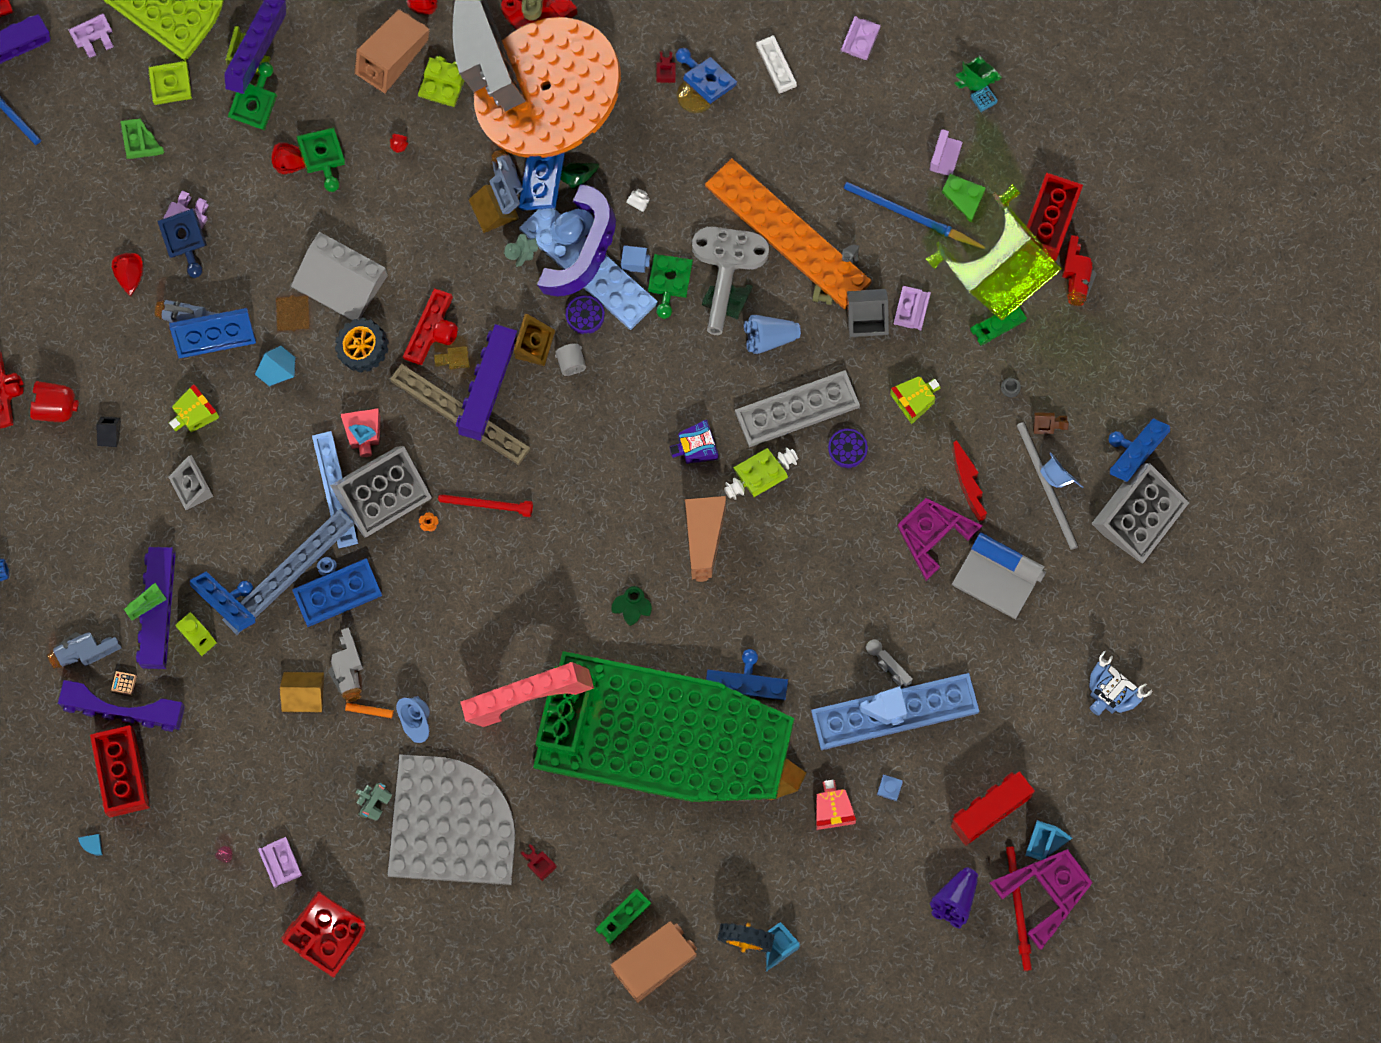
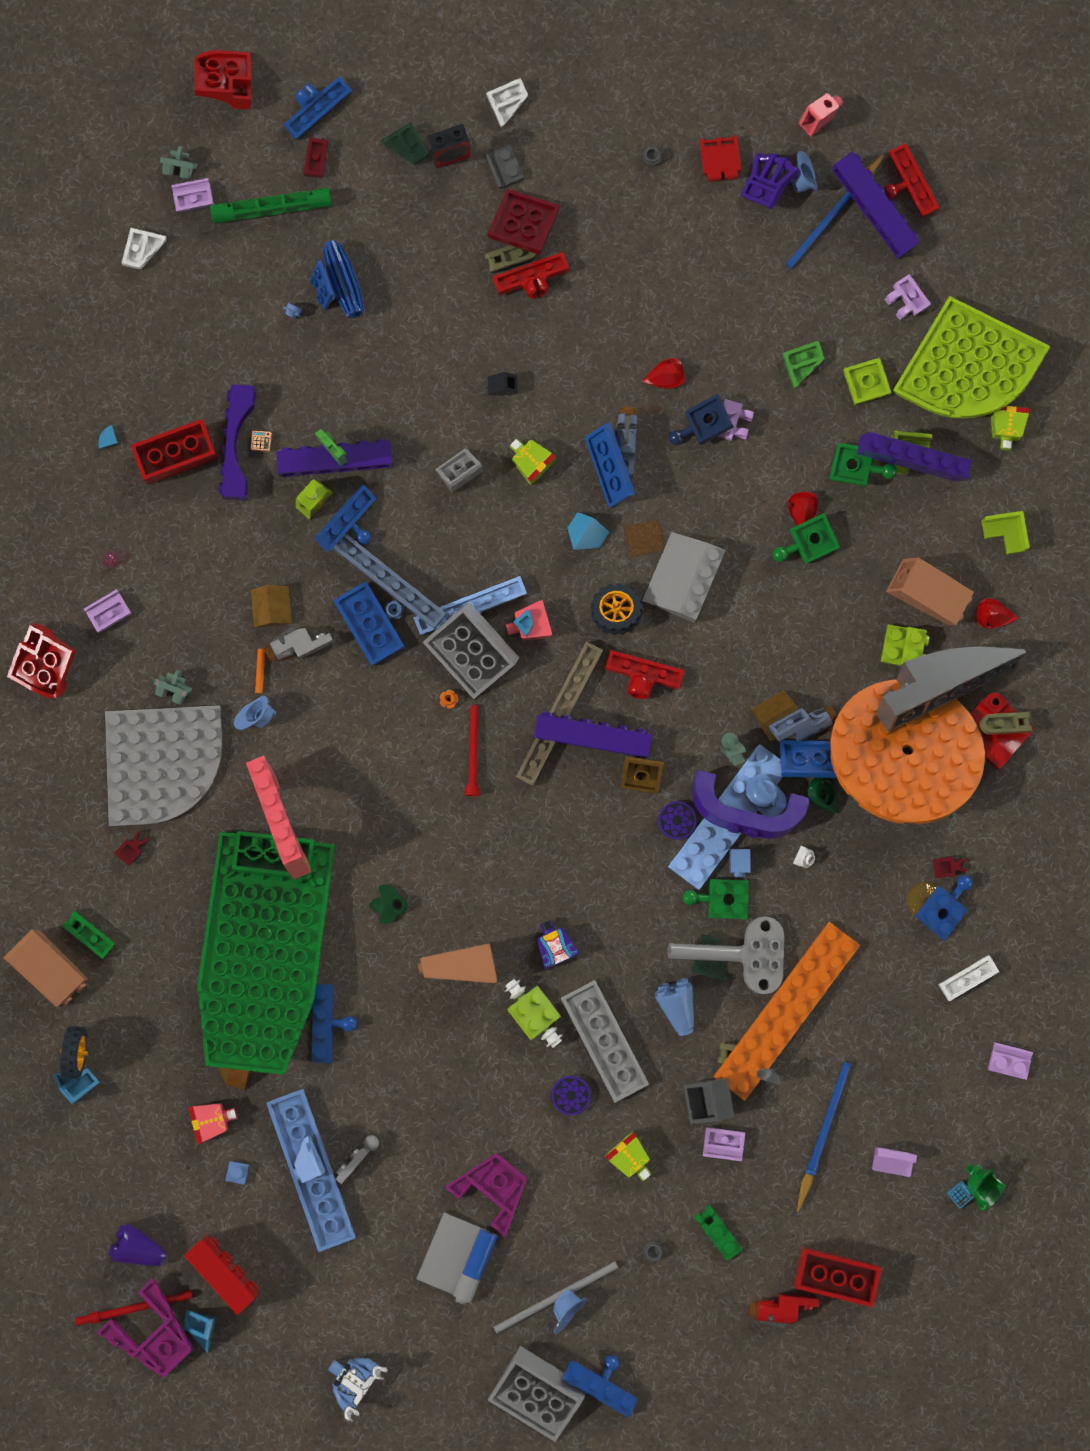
camera: 80 degrees right, 10 degrees up
red cylinder [30,381,79,422] -> none
sand blue plate [47,632,122,669] -> none
red plate [389,134,409,153] -> none
clear yellow plate [434,346,469,369] -> none
light grey piece [555,344,586,376] -> none
clear neon green piece [926,184,1062,320] -> none
bright green wing [942,174,986,222] -> none
red slope [952,440,987,522] -> none
reddish brown plate [1033,413,1069,434] -> none

